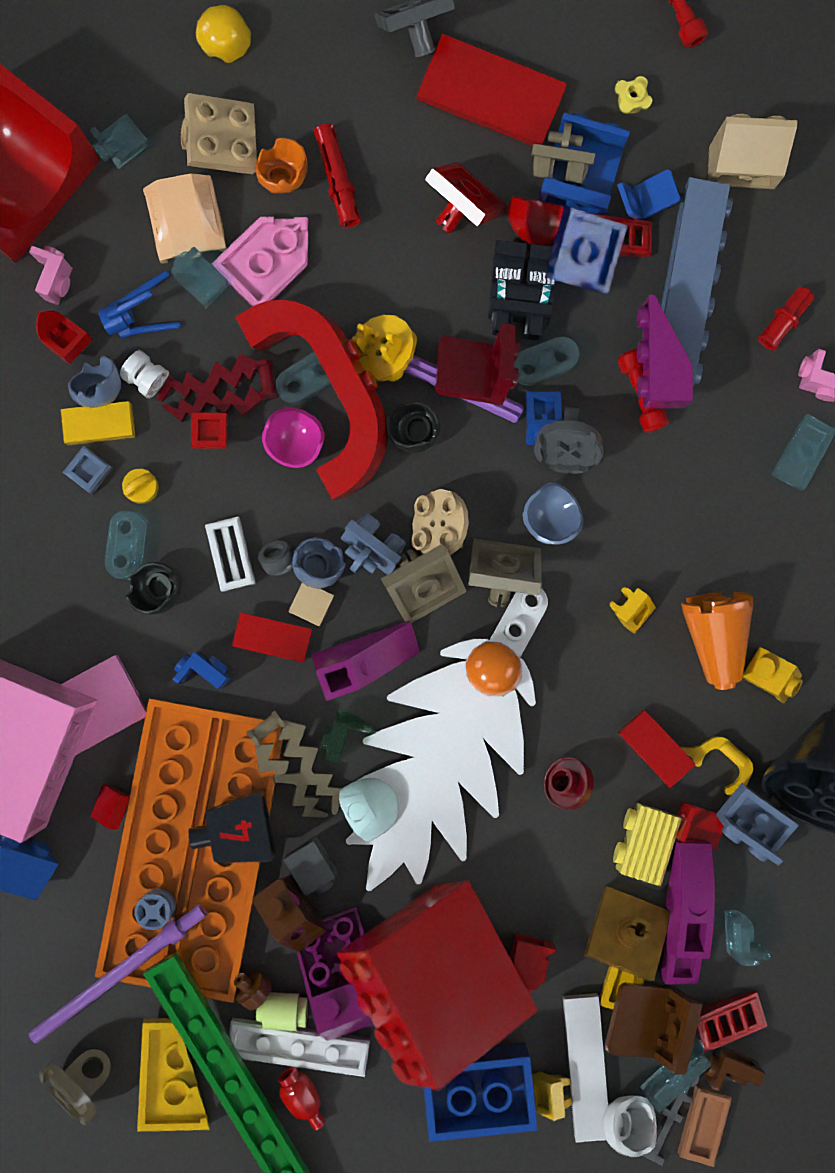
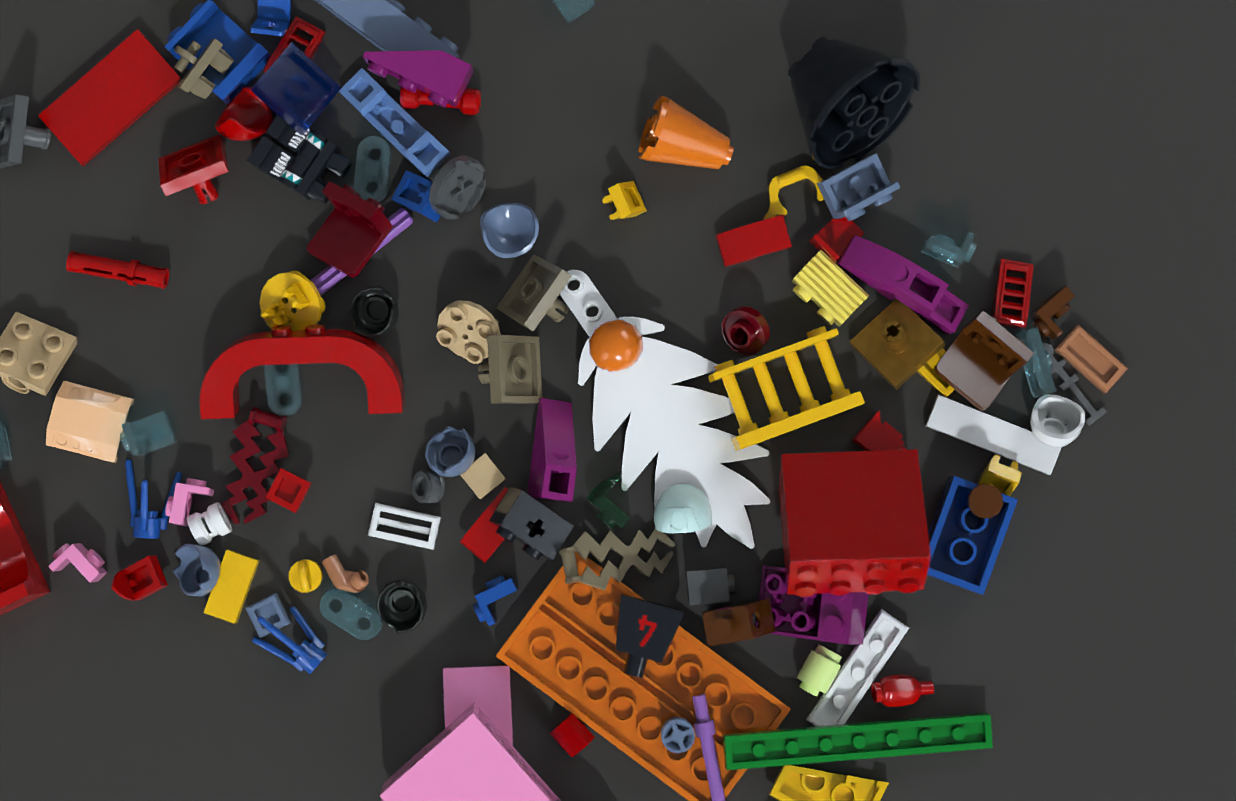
camera: 60 degrees left, 0 degrees up
bright pink tile [212,217,308,307] -> none
reddish brown tile [234,971,271,1010] -> none
orange hair [255,138,308,194] -> none
dark pink helmet [262,407,325,468] -> none
sand blue hips [341,513,406,575] -> none
yellow bracket [743,647,802,703] -> none
none -> bright pink bracket [166,478,214,526]
none -> blue plant [252,606,328,675]
none -> nougat arm [322,554,369,593]
none -> medium blue slope [339,68,451,177]
none -> black brick [489,487,574,560]
none -> yellow fence [708,326,865,451]
none -> reddish brown tile [967,484,1003,518]

